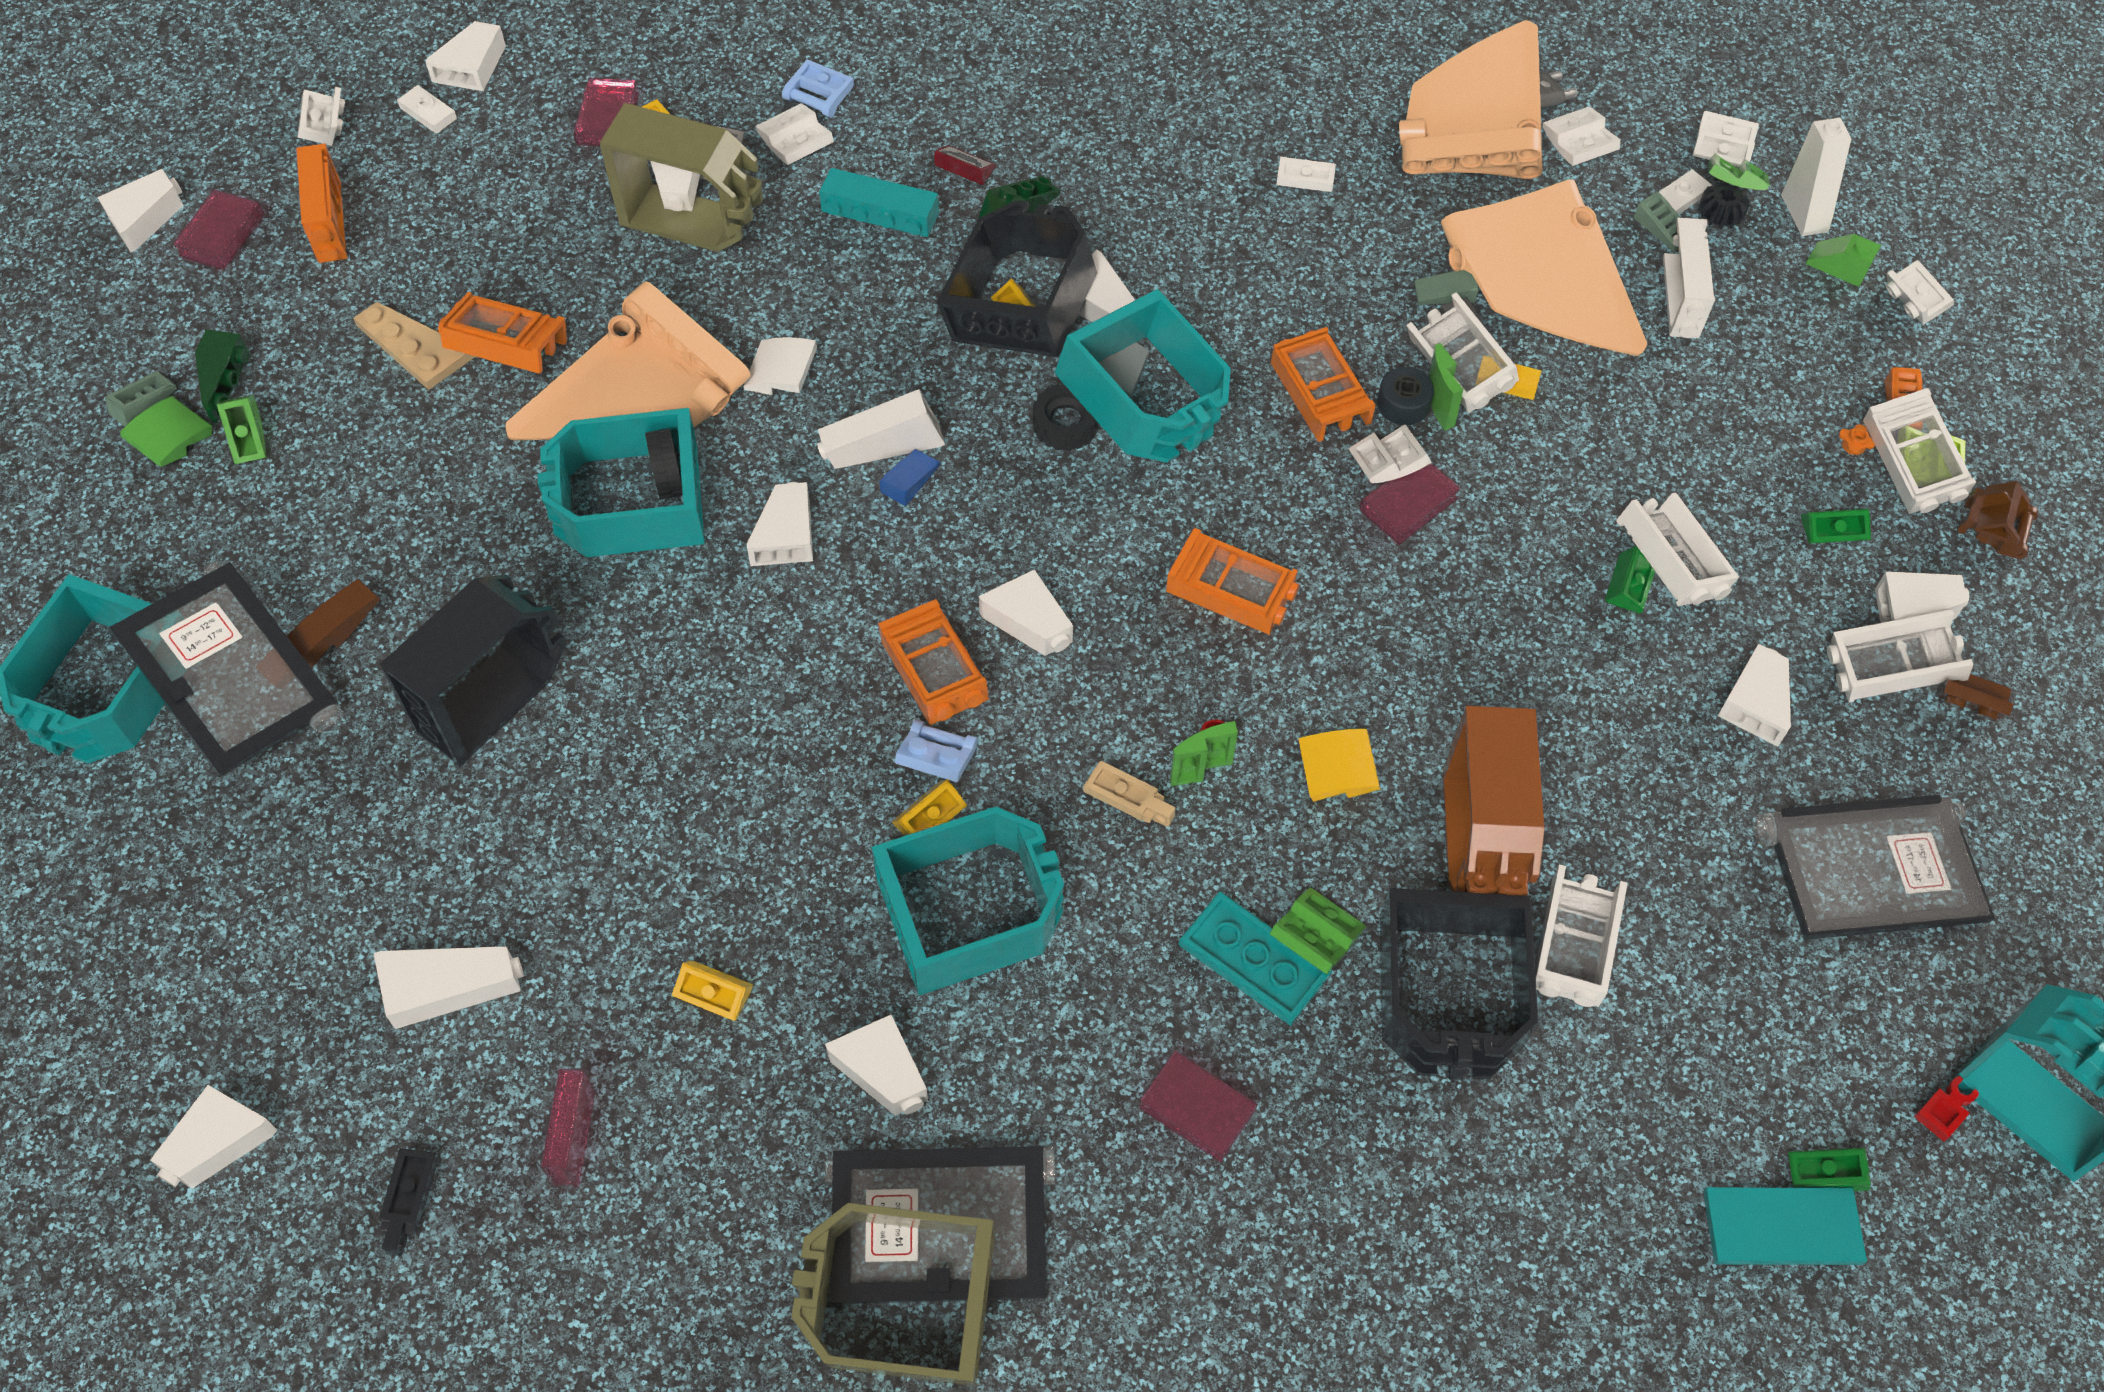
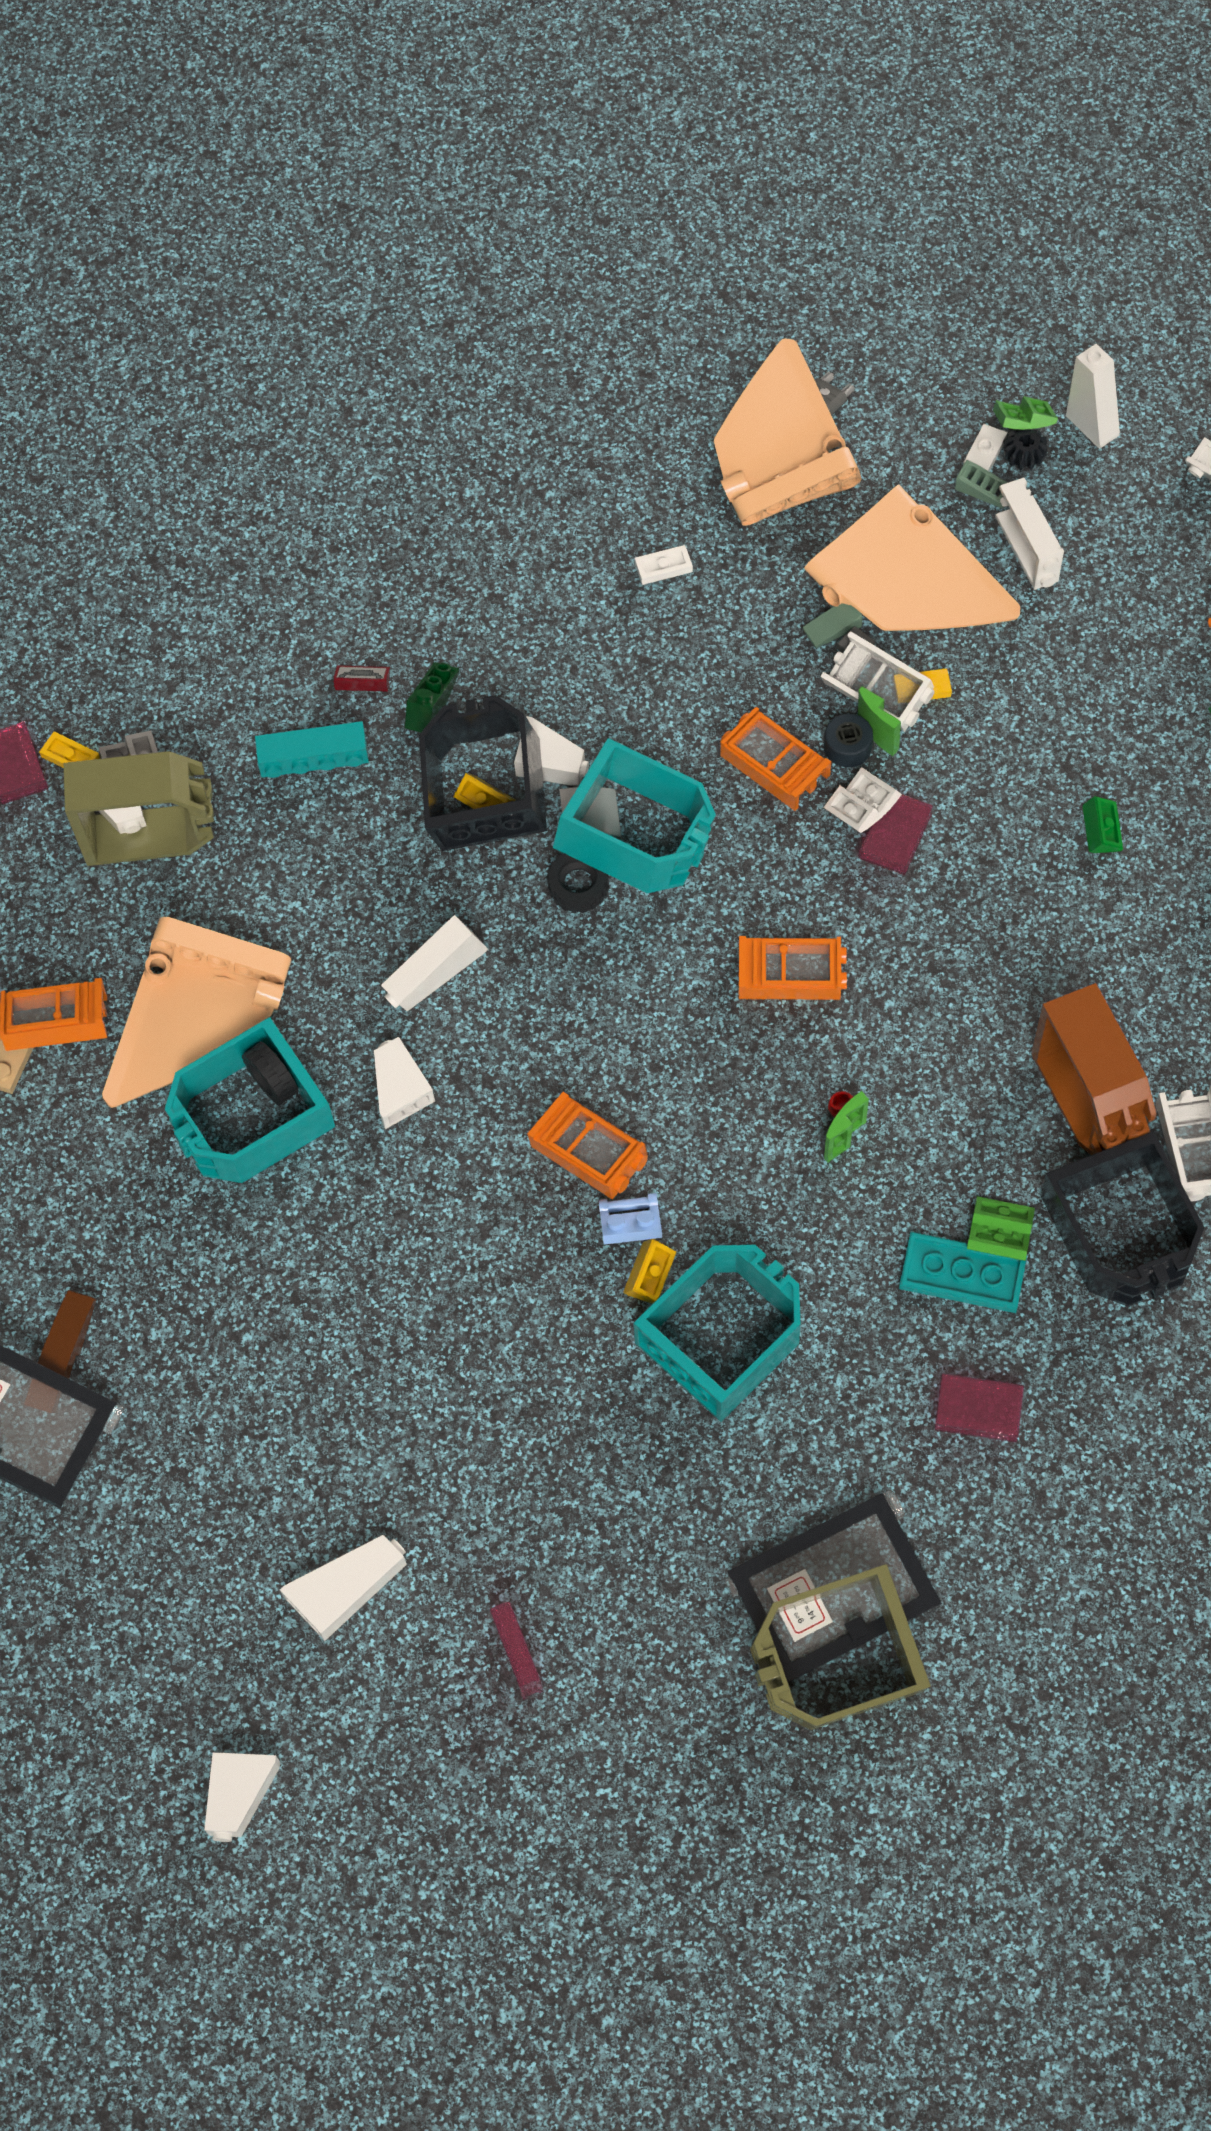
camera: 20 degrees left, 5 degrees up
black container [379,575,566,767] -> none
black hinge [379,1148,439,1256] -> none
yellow slope [672,961,753,1021] -> none
white slope [743,337,817,395] -> none
white slope [756,103,834,165] -> none
light blue plate [782,59,854,118] -> none
white slope [825,1015,928,1116] -> none
blue slope [879,449,940,506] -> none
white slope [979,570,1073,656] -> none
tan hinge [1083,761,1175,827] -> none
yellow slope [1298,729,1380,802] -> none
white slope [1543,106,1621,166] -> none
white door [1616,493,1739,606] -> none
white slope [1693,111,1759,167] -> none
bright green slope [1806,234,1881,287] -> none

